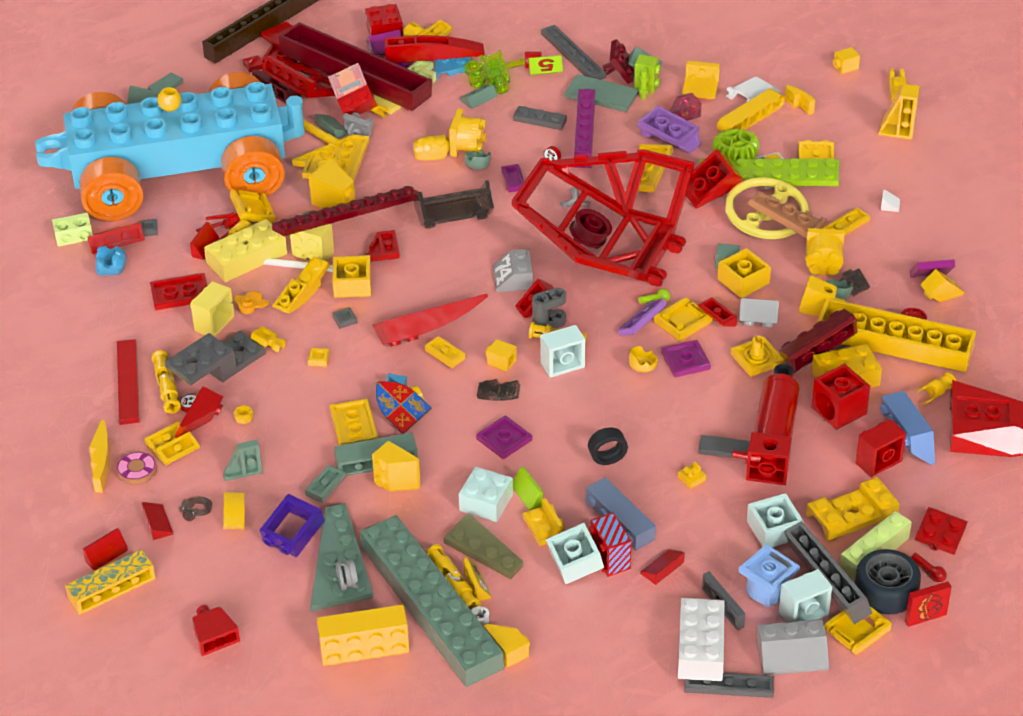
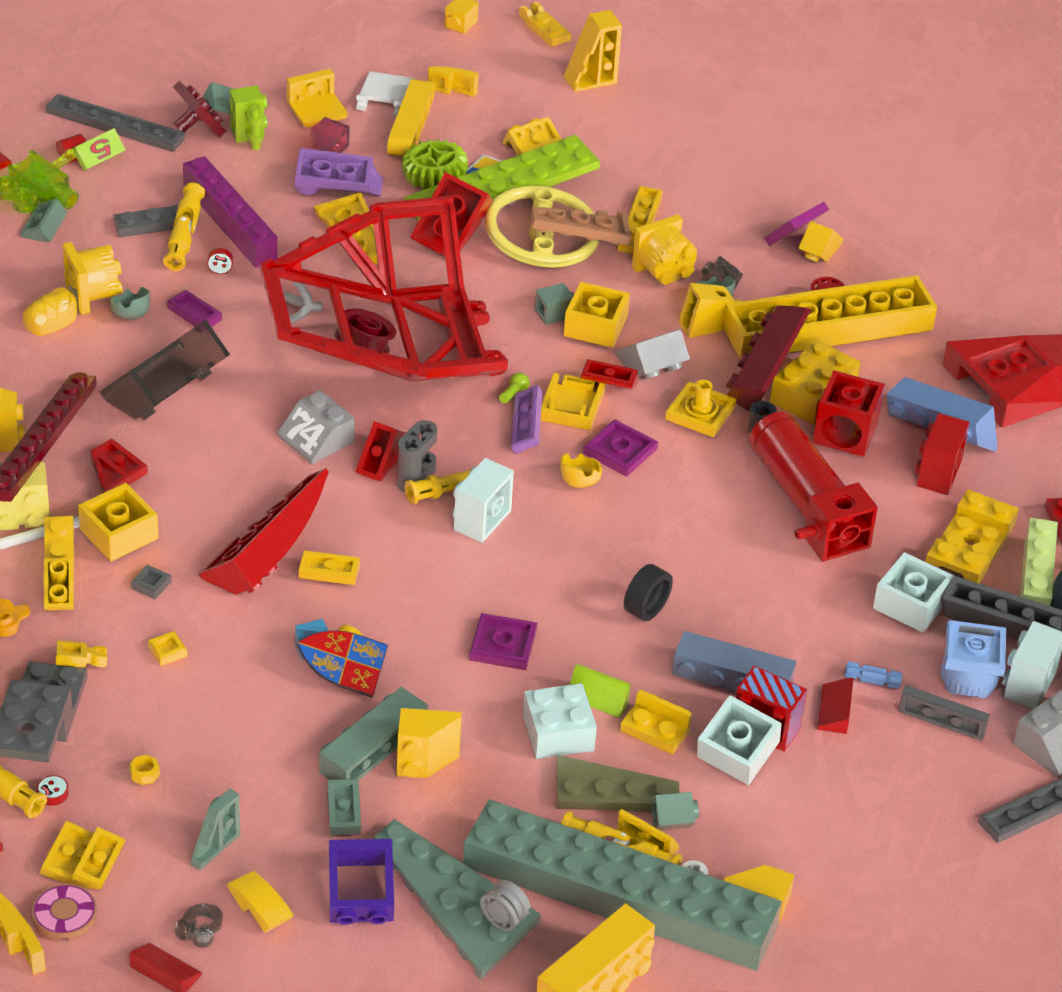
camera: 40 degrees left, 0 degrees up
red slope [175,386,224,438] -> none
yellow tile [329,398,378,446] -> none
clear smoke slope [477,379,520,401] -> none
yellow brick [486,339,517,372] -> none
sand green tile [564,74,639,112] -> none
yellow tile [678,462,706,489] -> none
white brick [678,598,724,681] -> none
dark grey tile [699,435,750,458] -> none
white slope [881,190,900,212] -> none
yellow piece [915,372,956,405] -> none
none -> yellow piece [163,183,205,271]
none -> sand green brick [650,792,699,830]
none -> medium blue axle [845,661,902,689]

